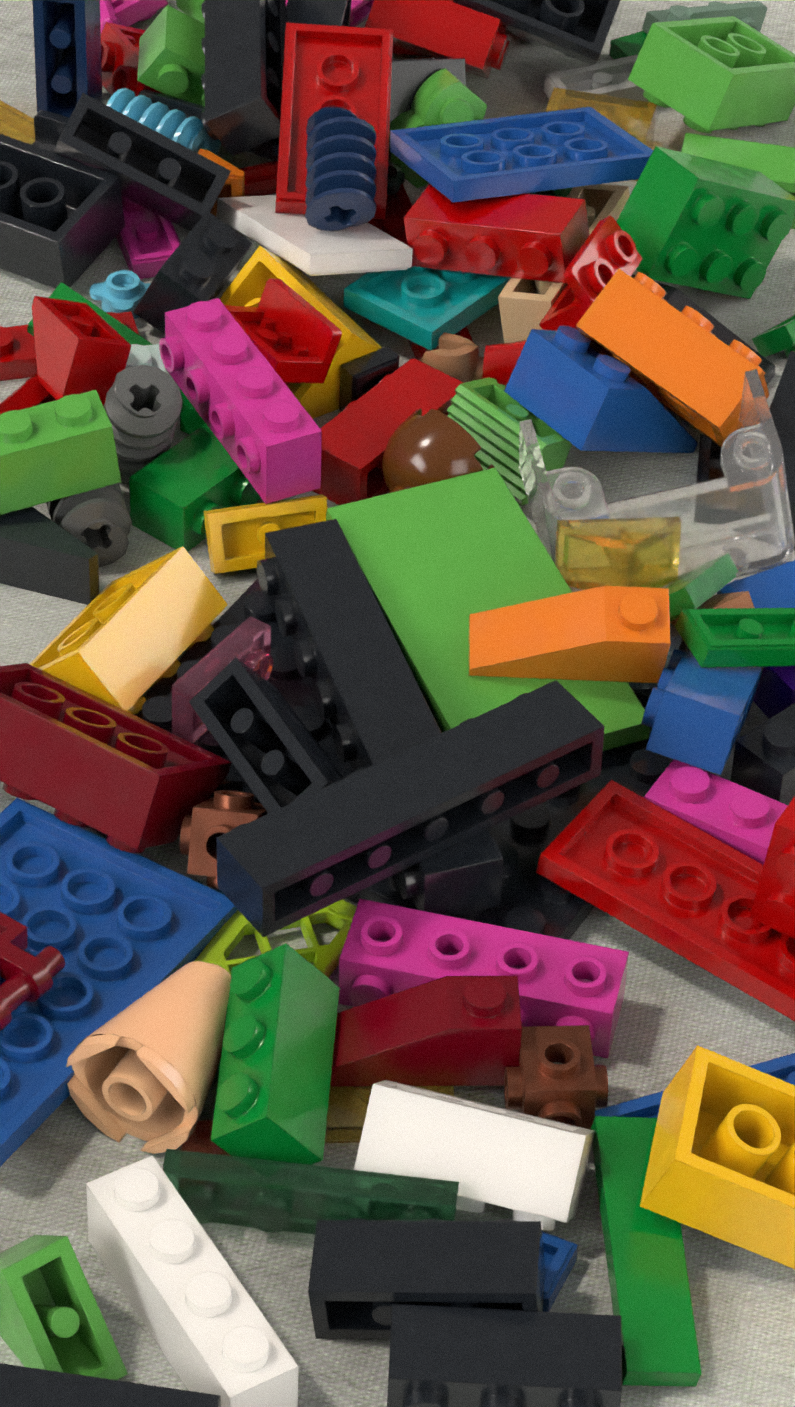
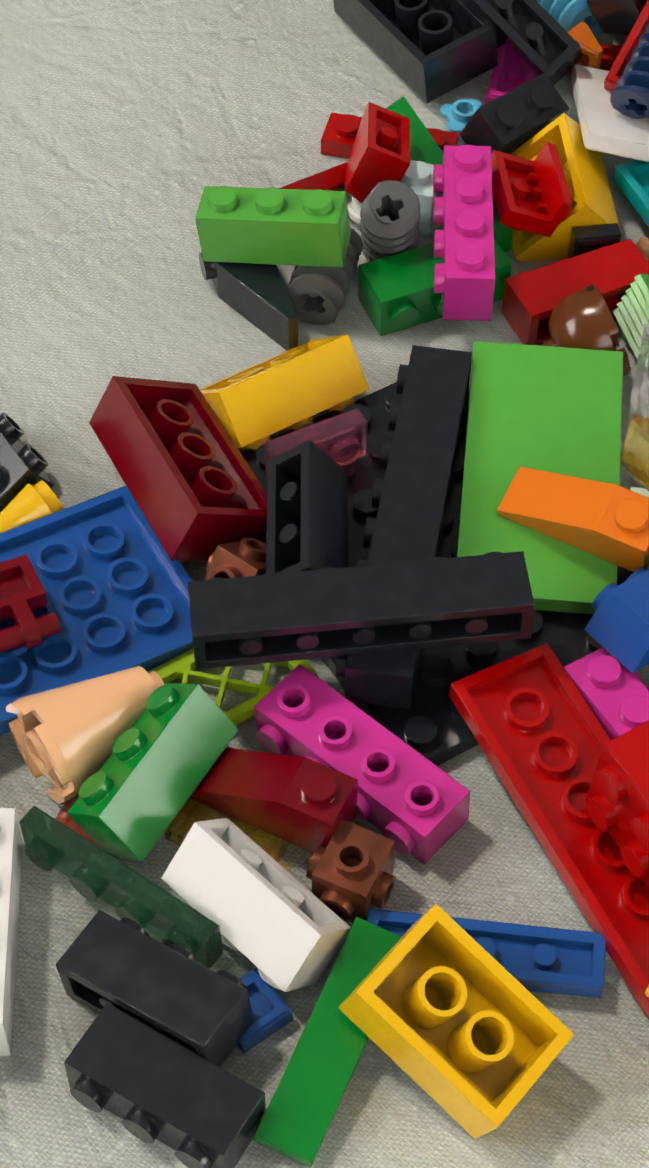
camera: 30 degrees right, 10 degrees up
yellow plate [203,494,328,574] -> none

